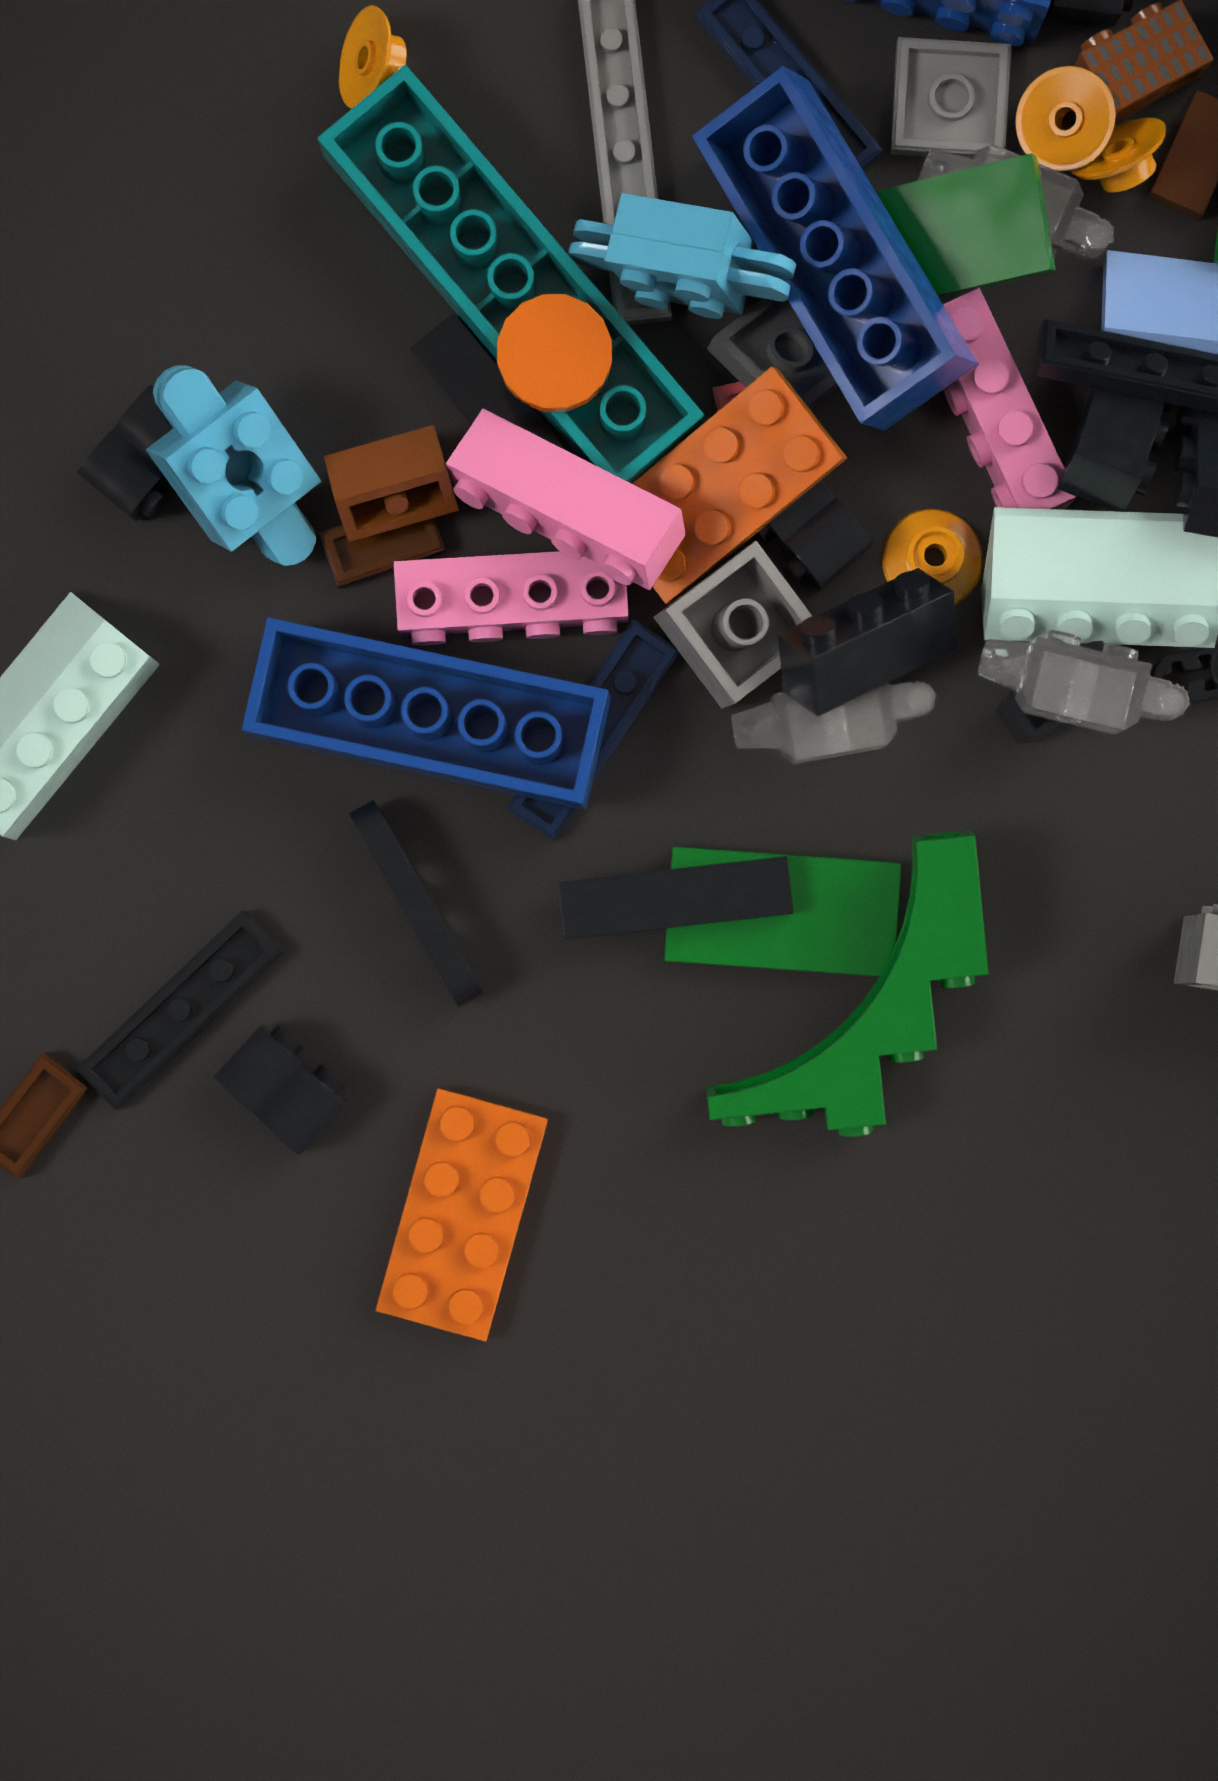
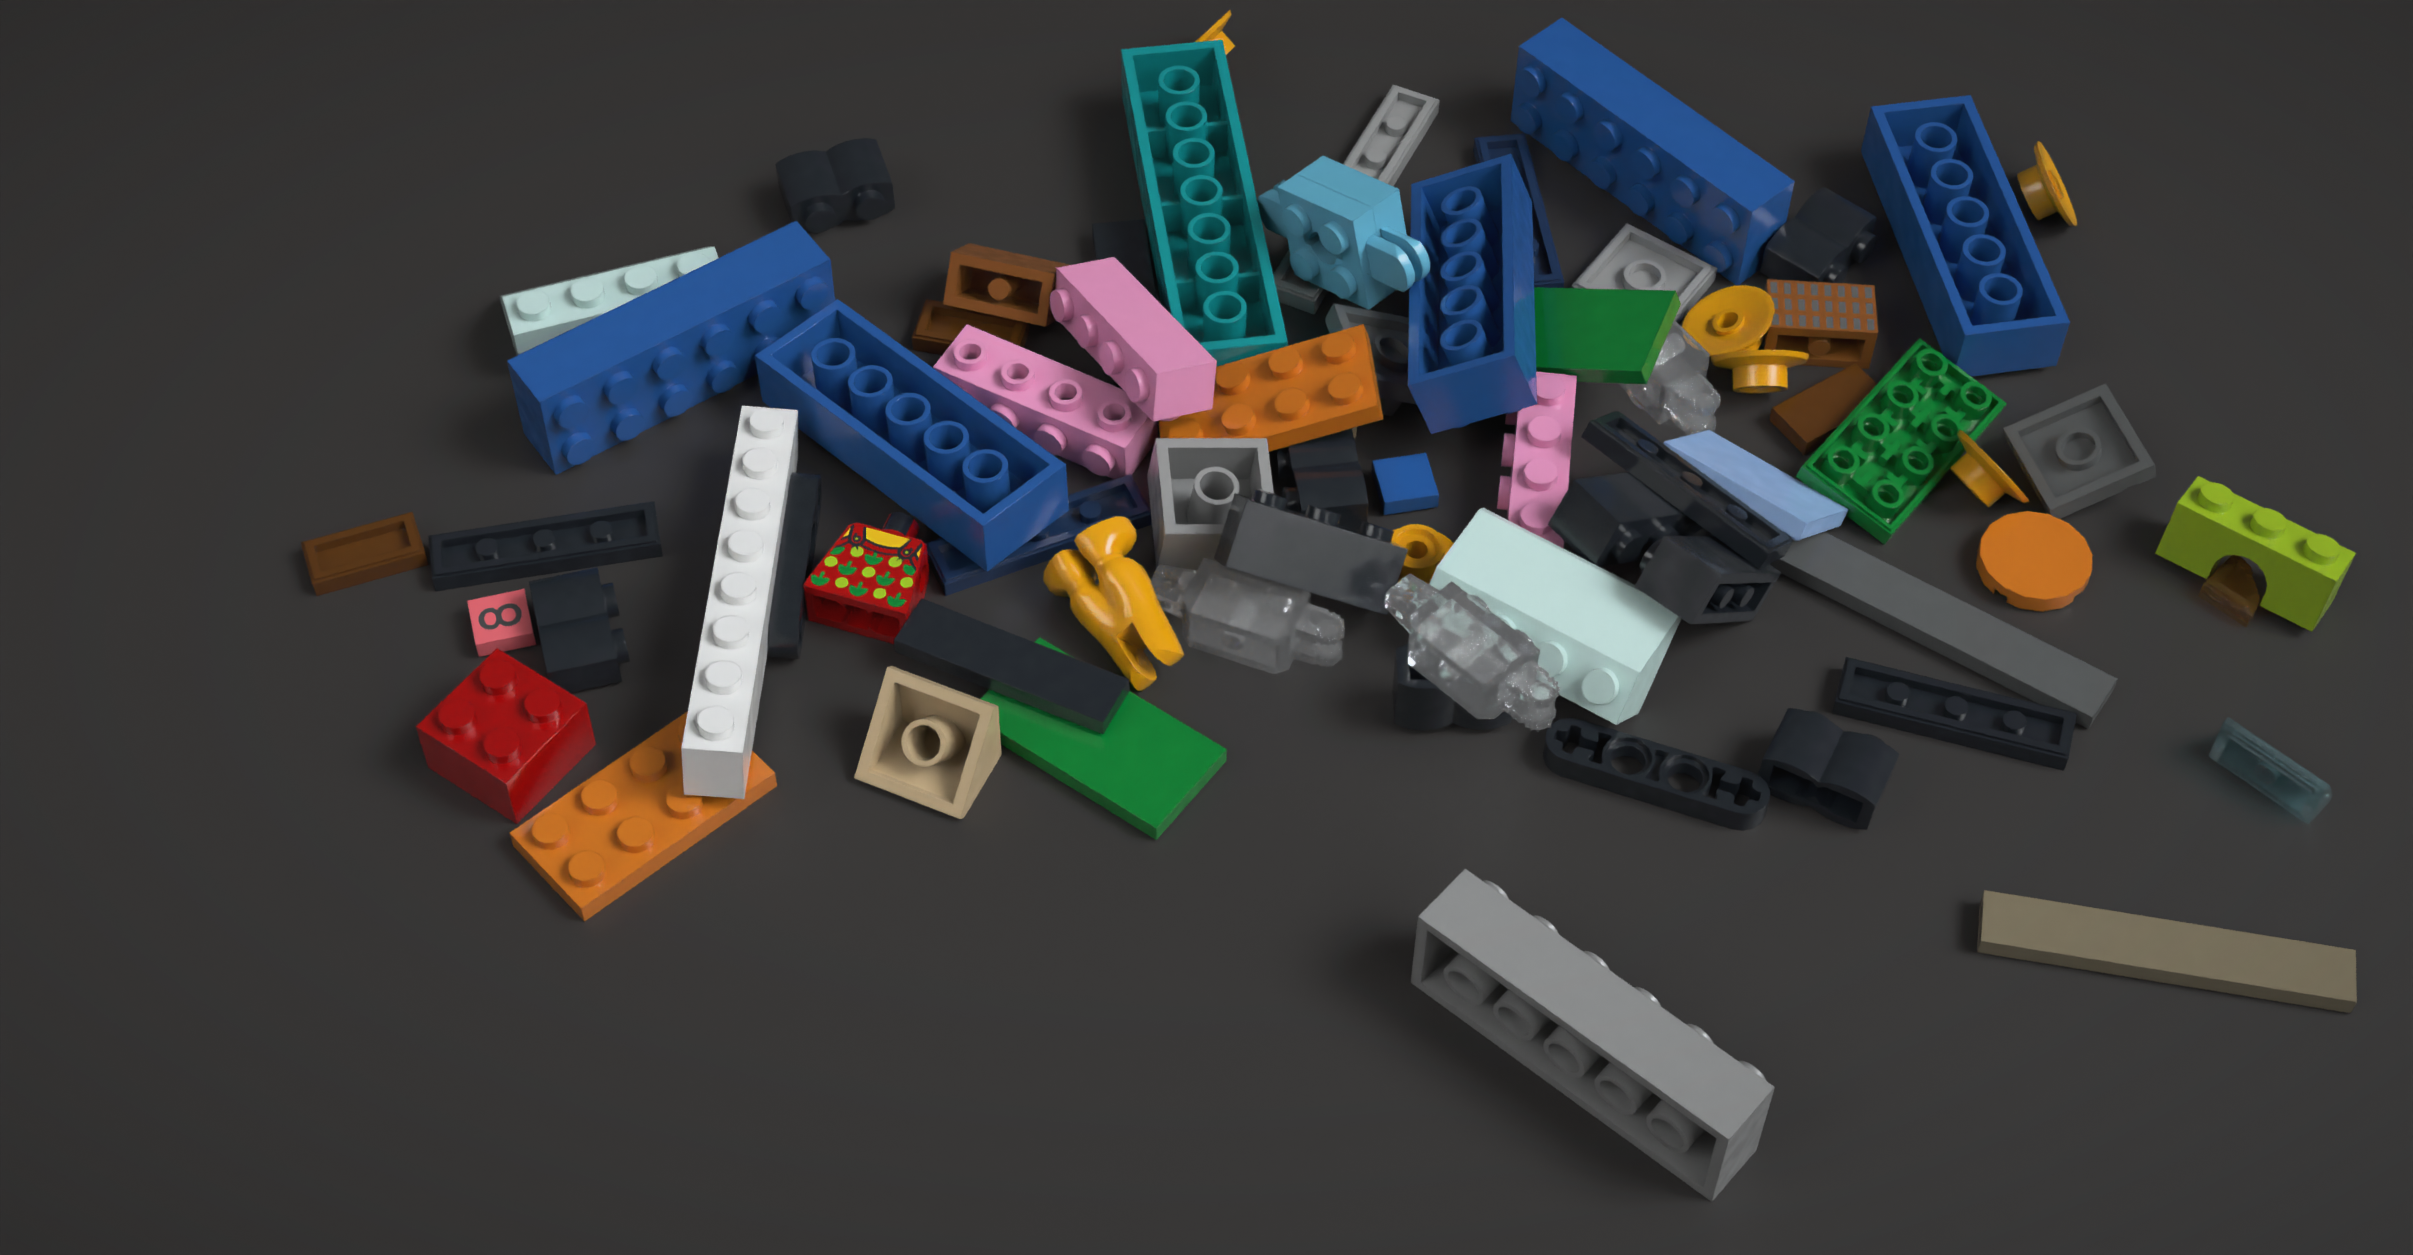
camera: 30 degrees right, 35 degrees down
medium azure brick [146,365,322,566] -> none
orange tile [497,294,612,412] -> none
green arch [706,830,989,1137] -> none
none -> red brick [416,648,596,824]
none -> coral tile [467,589,536,657]
none -> blue brick [507,221,835,475]
none -> white brick [681,406,798,799]
none -> red torso [803,512,929,644]
none -> tan slope [854,666,1002,819]
none -> light orange piece [1043,516,1185,691]
none -> blue tile [1371,453,1439,515]

